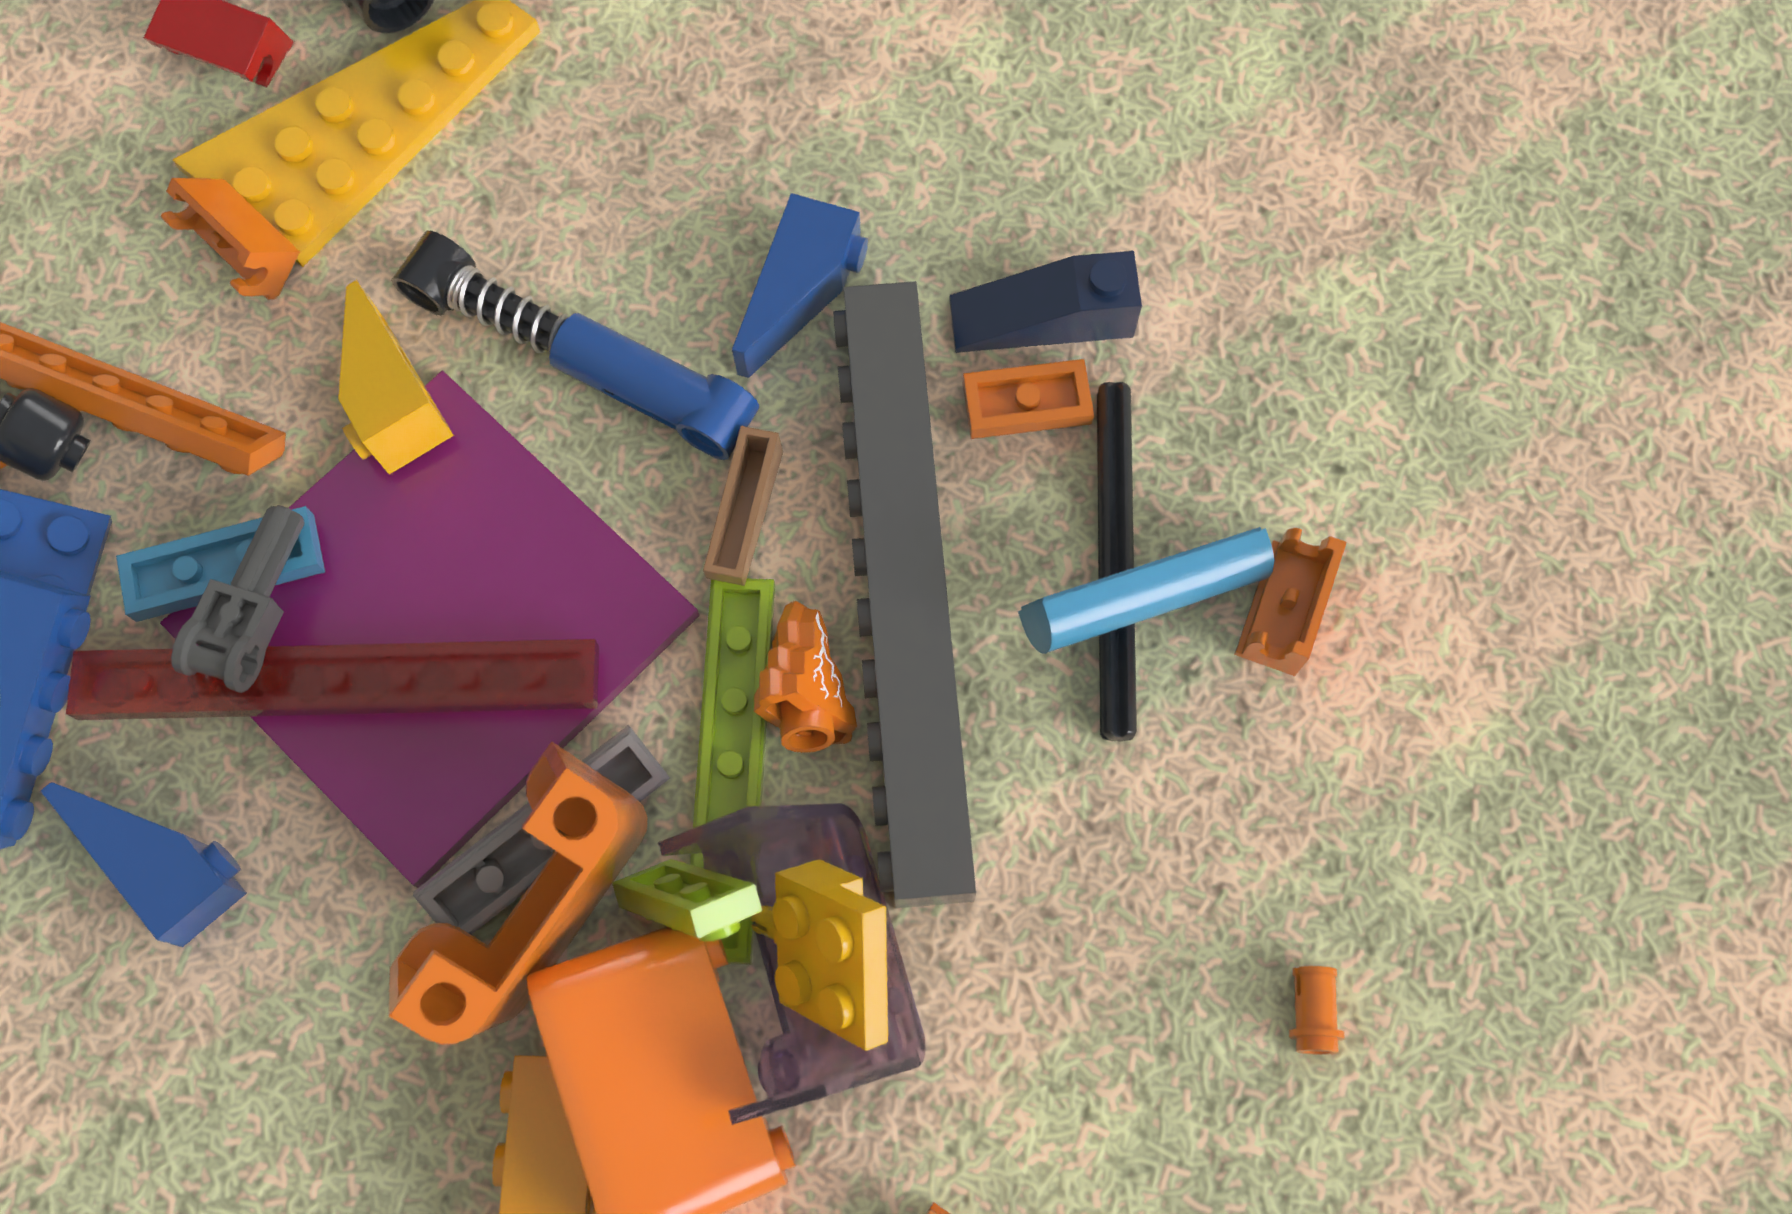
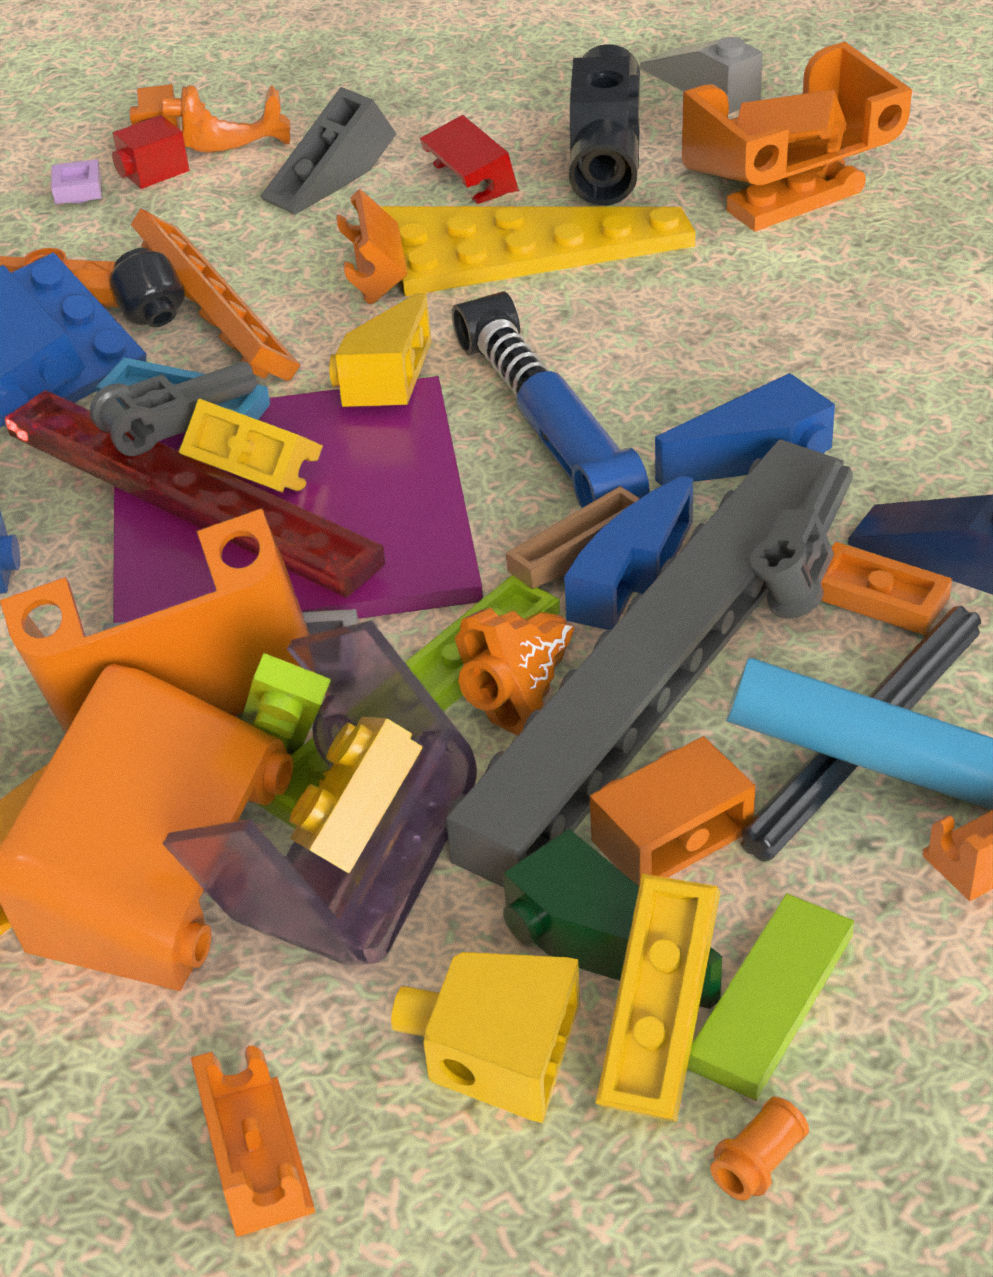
camera: 40 degrees right, 30 degrees down
none -> yellow hinge [179,399,323,492]
none -> dark grey slope [260,87,396,215]
none -> yellow torso [391,952,580,1123]
none -> dark green slope [503,828,722,1009]
none -> blue slope [564,476,693,630]
none -> orange brick [590,736,755,886]
none -> yellow tile [596,873,721,1122]
none -> lime tile [687,893,854,1101]
none -> dark grey connector [749,459,853,619]

